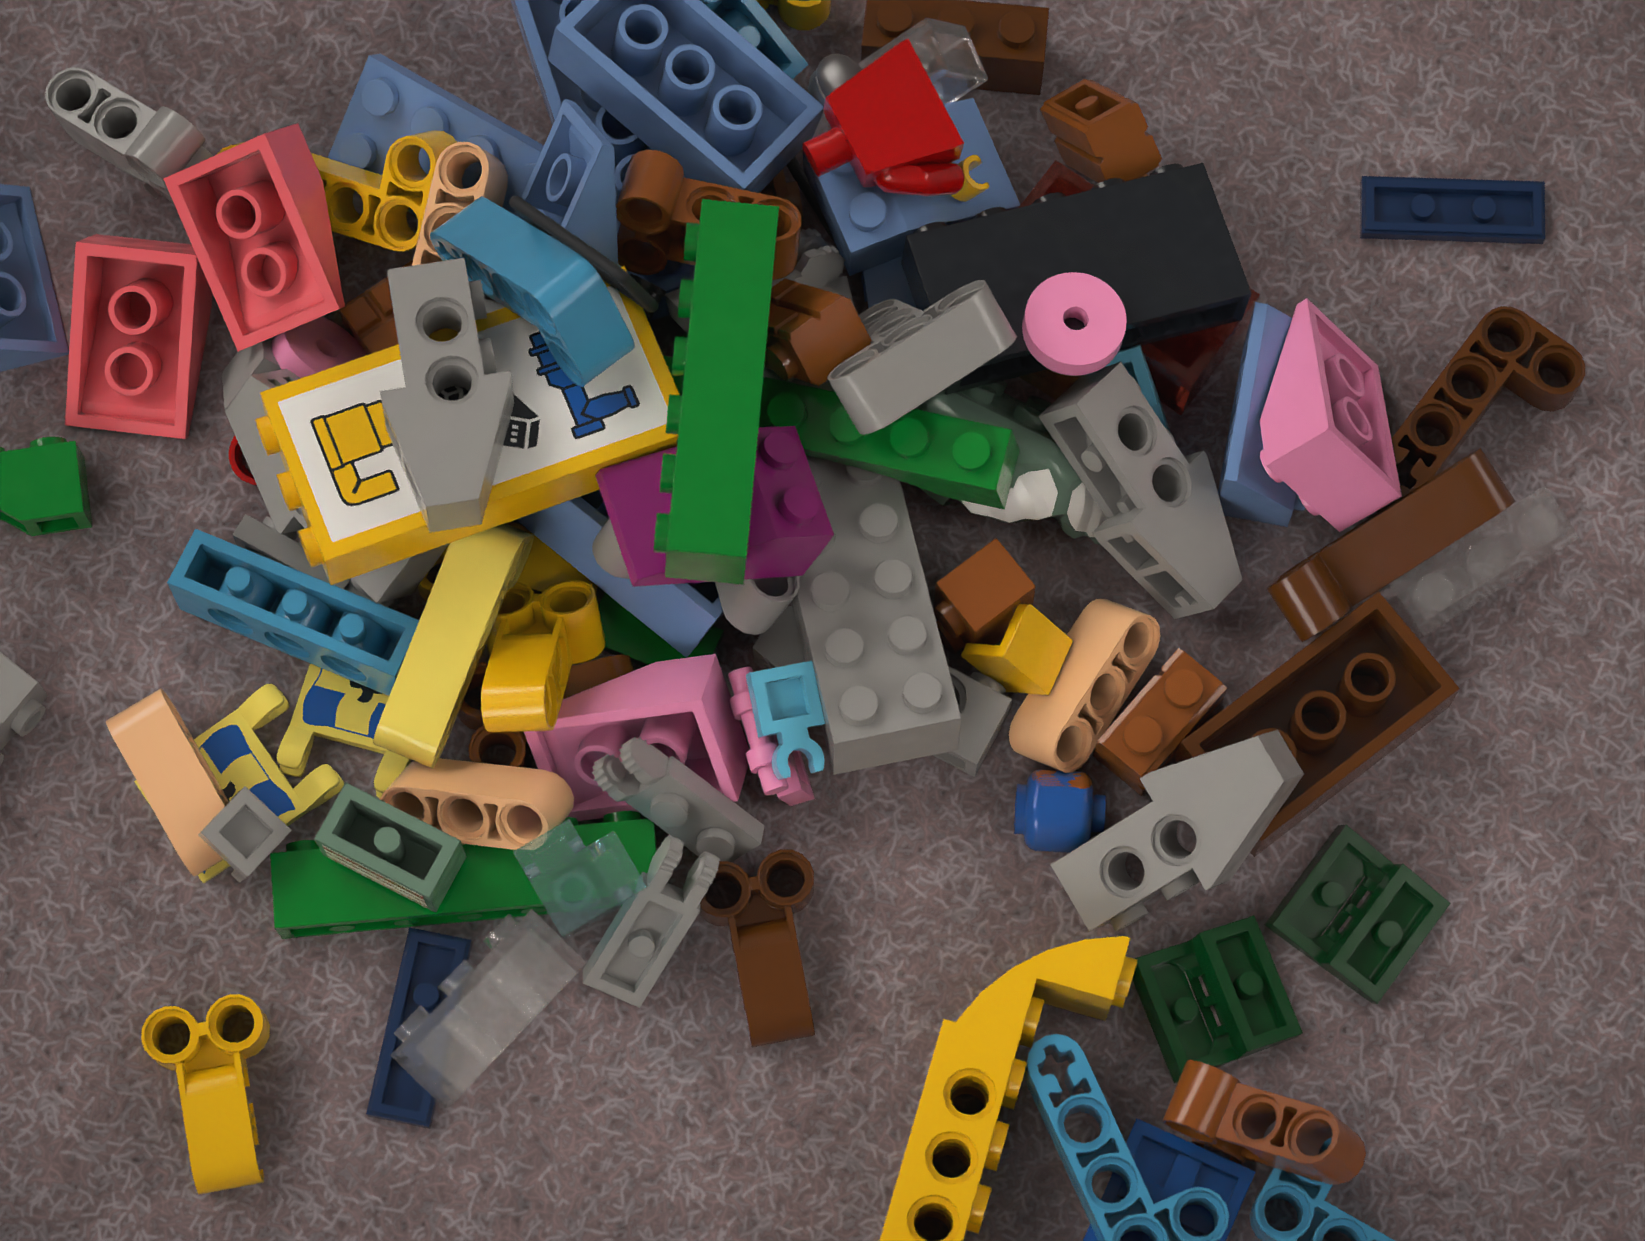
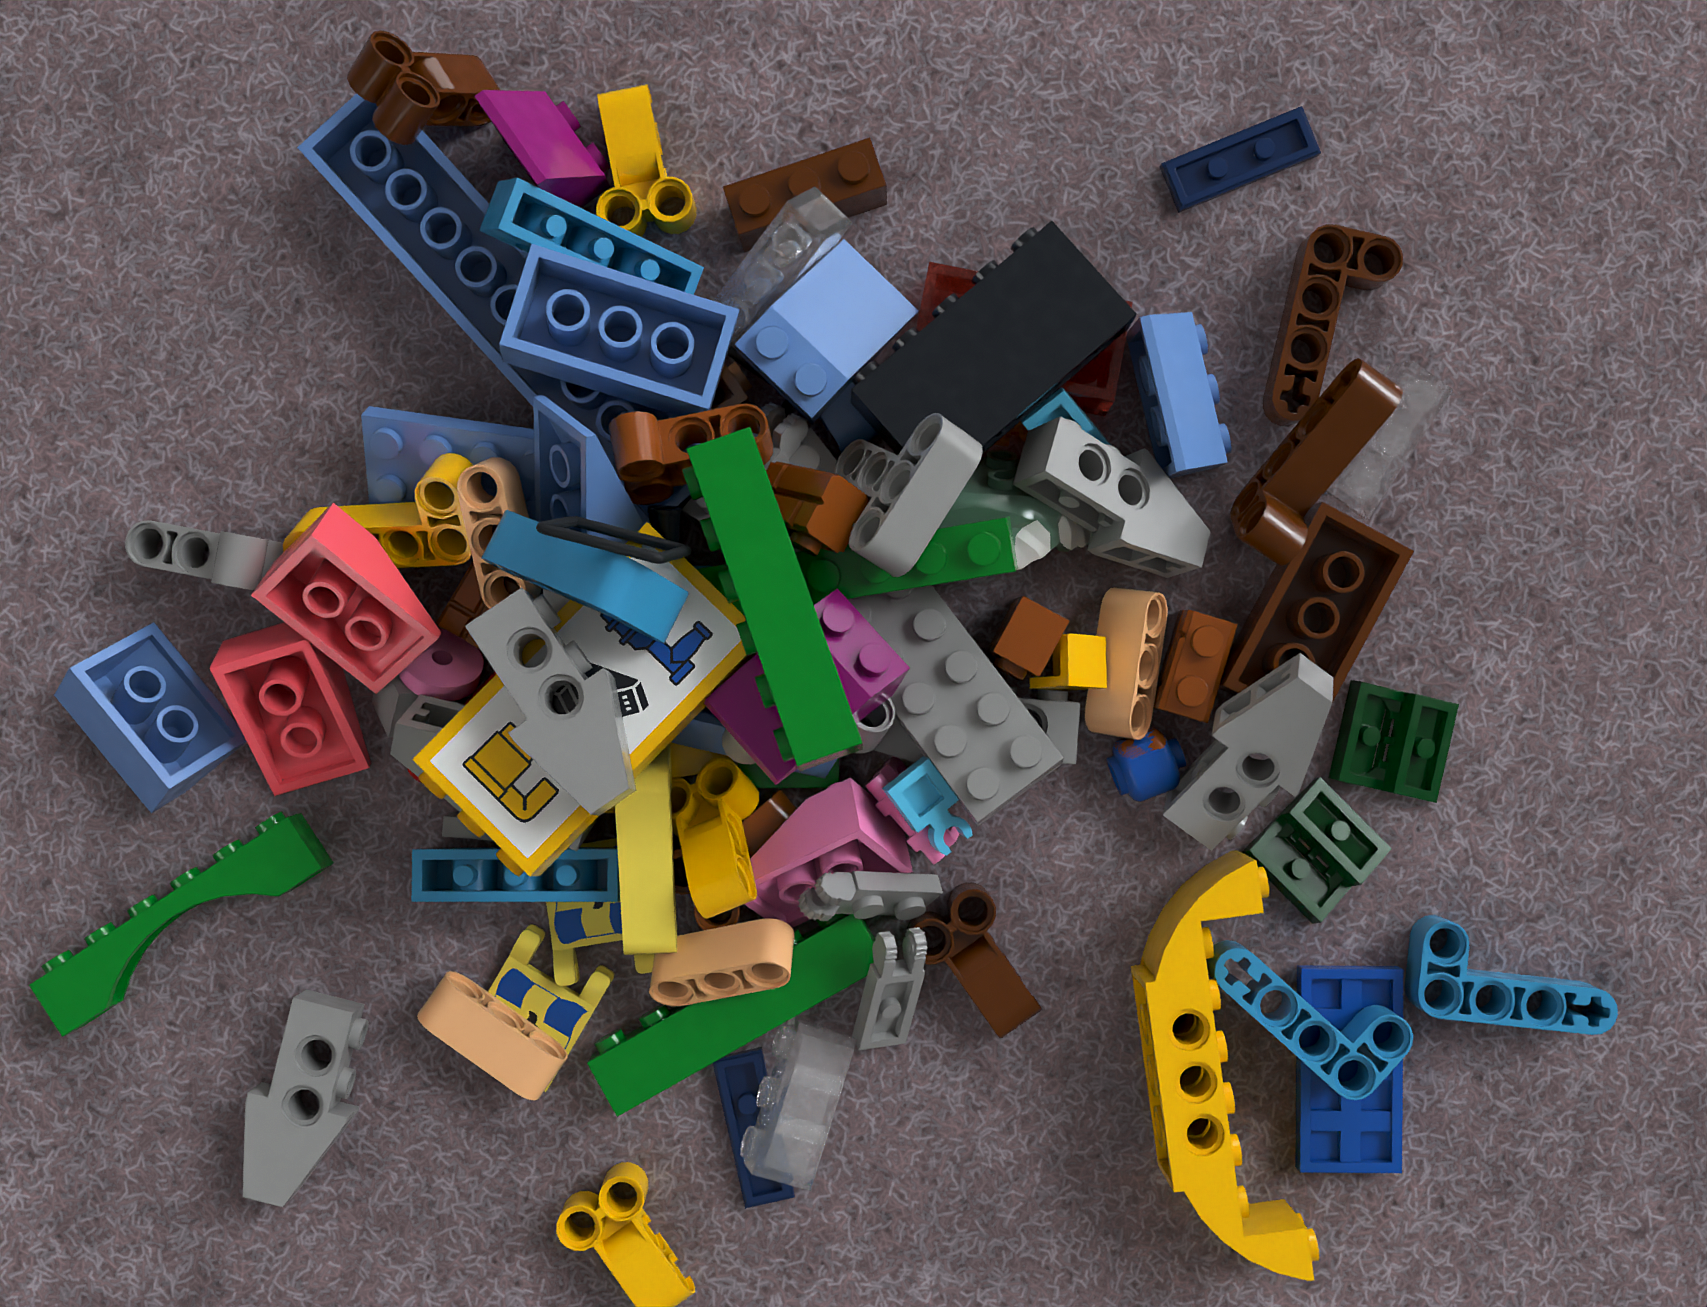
camera: 25 degrees left, 15 degrees up
light grey panel [198,786,292,883] -> none
sand green brick [314,782,467,913] -> none
clear light blue brick [513,819,647,939] -> none
red torso [802,38,989,202] -> none
bright pink piece [1022,272,1127,376] -> none
dark orange brick [1040,79,1162,183] -> none
dark orange piece [1162,1060,1366,1185] -> none
bright pink slope [1259,298,1402,532] -> none

